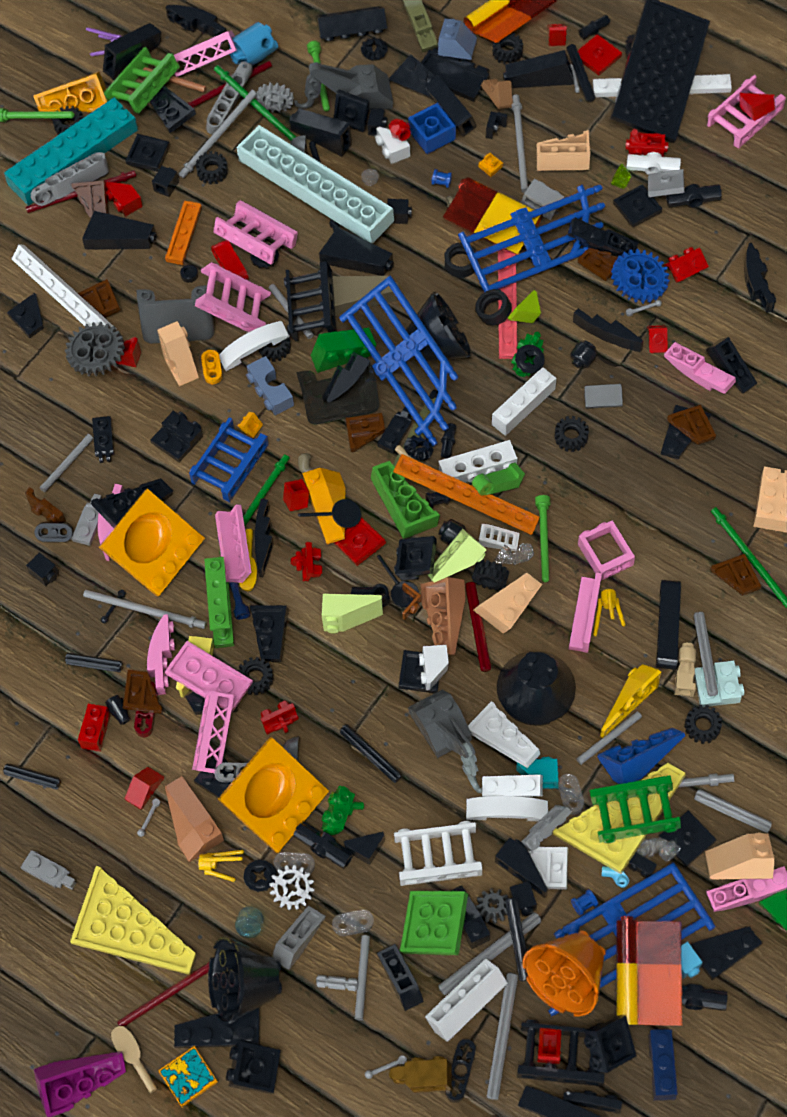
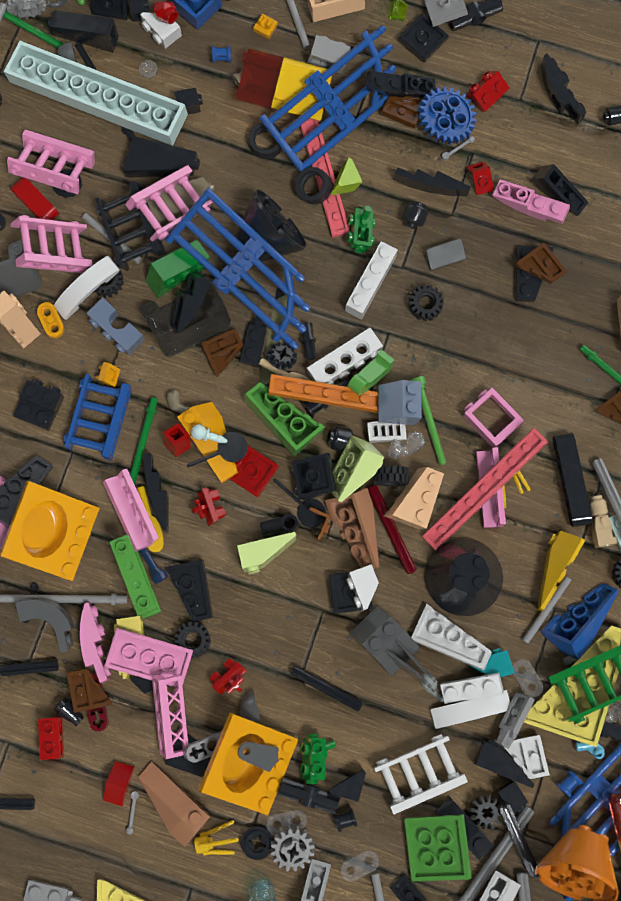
camera: 20 degrees left, 15 degrees up
black gear [515,345,545,374] -> none
none -> dark grey arch [15,597,74,653]
none -> bright pink fence [125,165,213,242]
none -> light aqua bar [191,424,227,443]
none -> dark grey piece [237,742,279,772]
none -> black bush [333,808,358,832]
none -> sand blue slope [378,380,422,425]
none -> coral tile [422,428,548,550]

